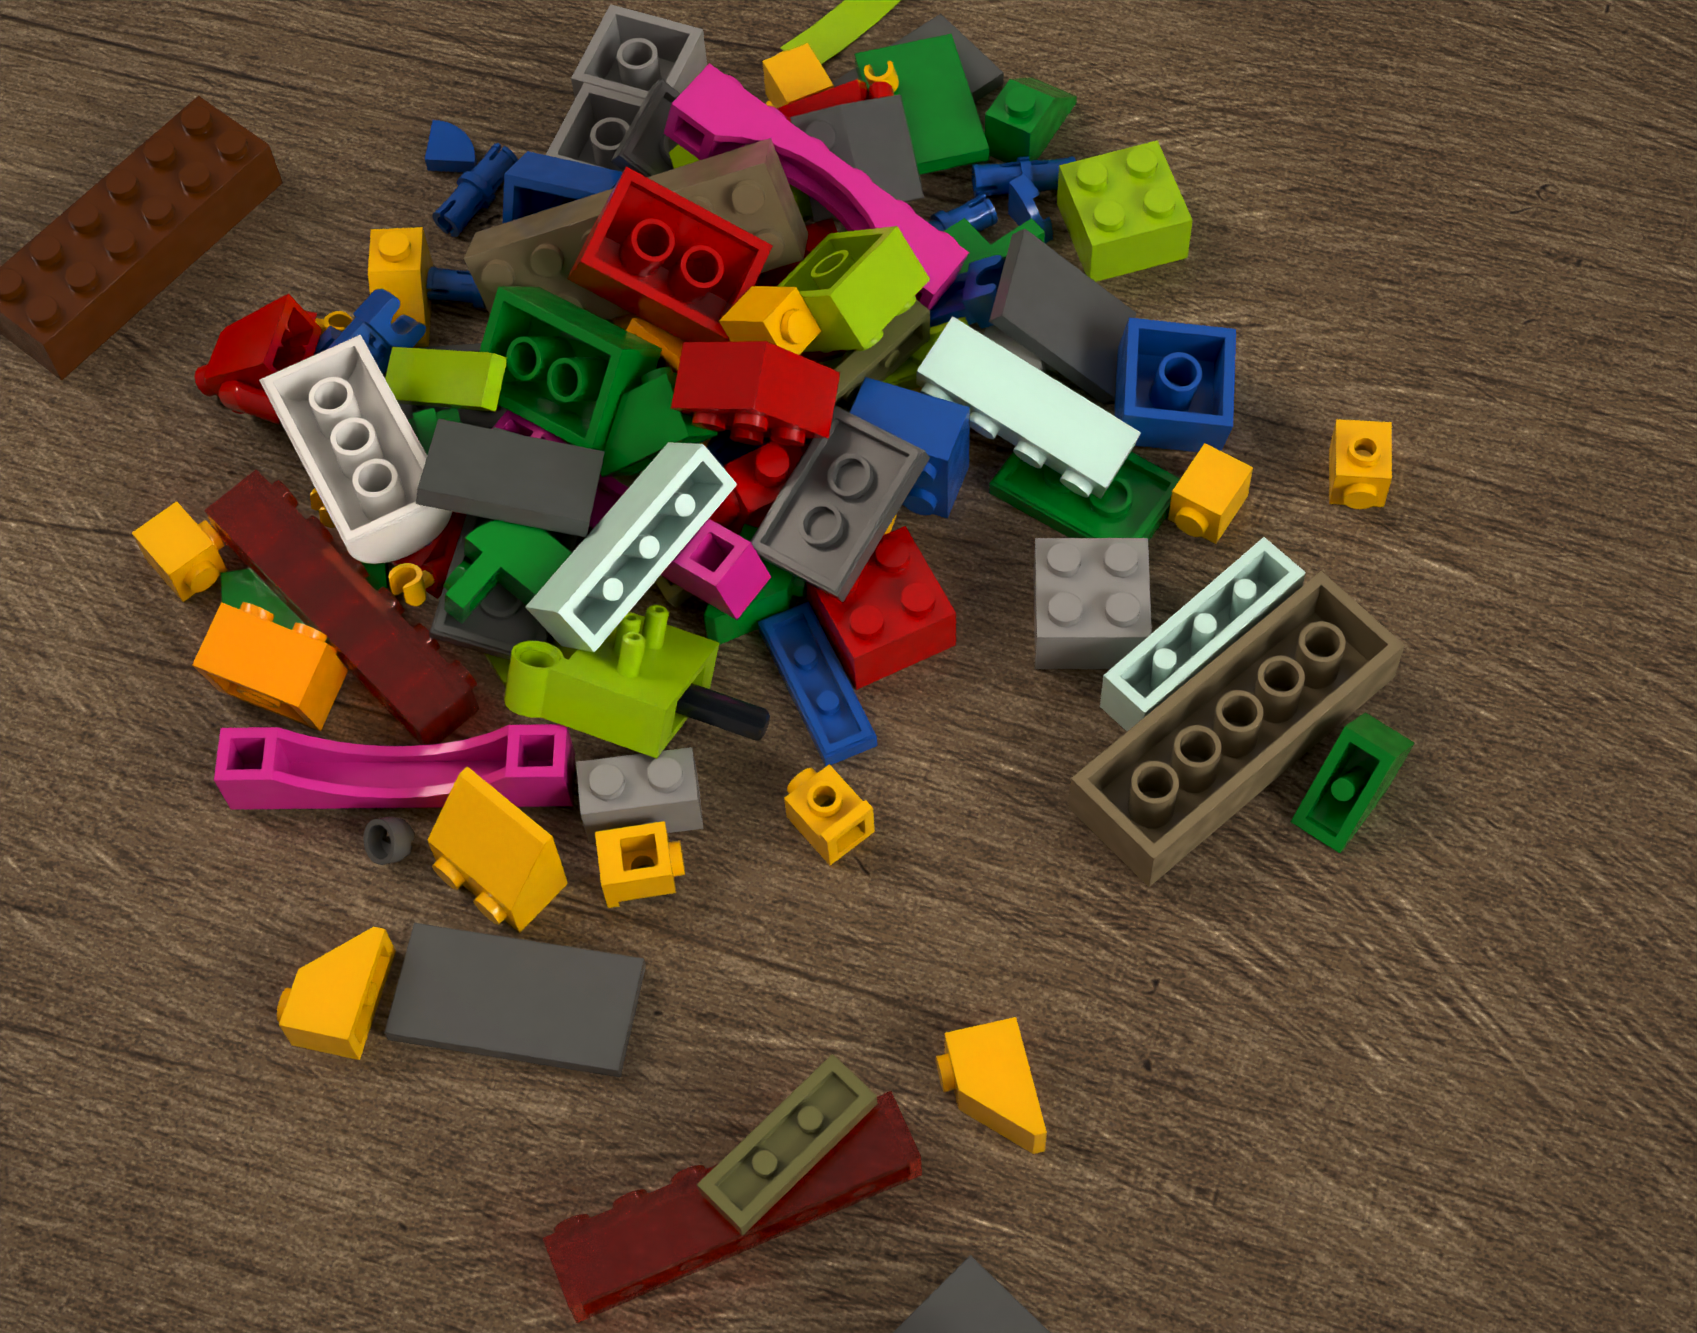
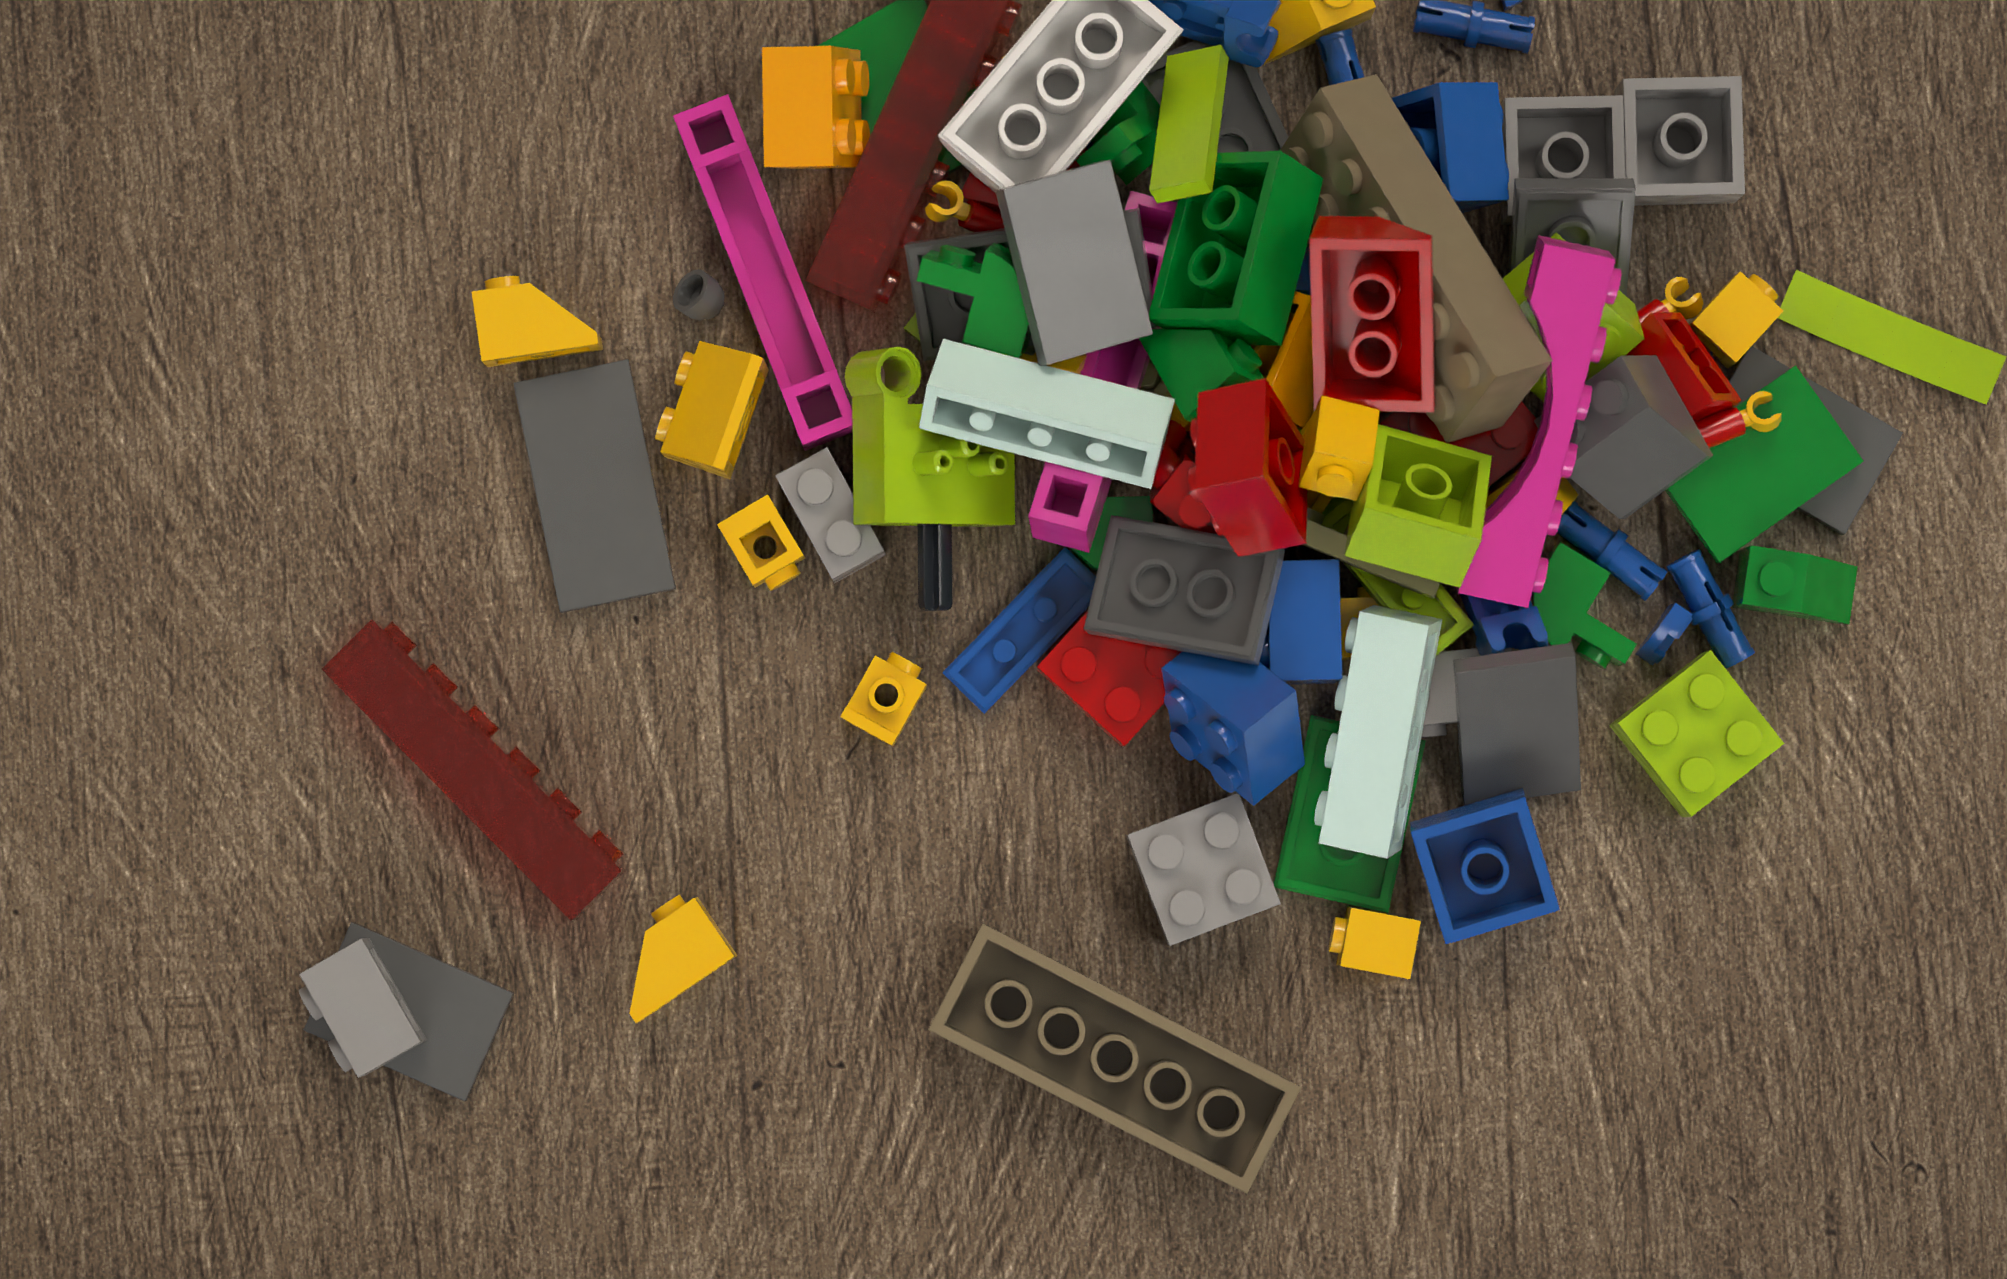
camera: 65 degrees right, 25 degrees up
olive plate [697,1054,878,1235] -> none
light aqua brick [1100,537,1306,731] -> none
green slope [1290,712,1415,853] -> none
yellow brick [1329,419,1392,509] -> none
none -> blue brick [1162,651,1305,806]

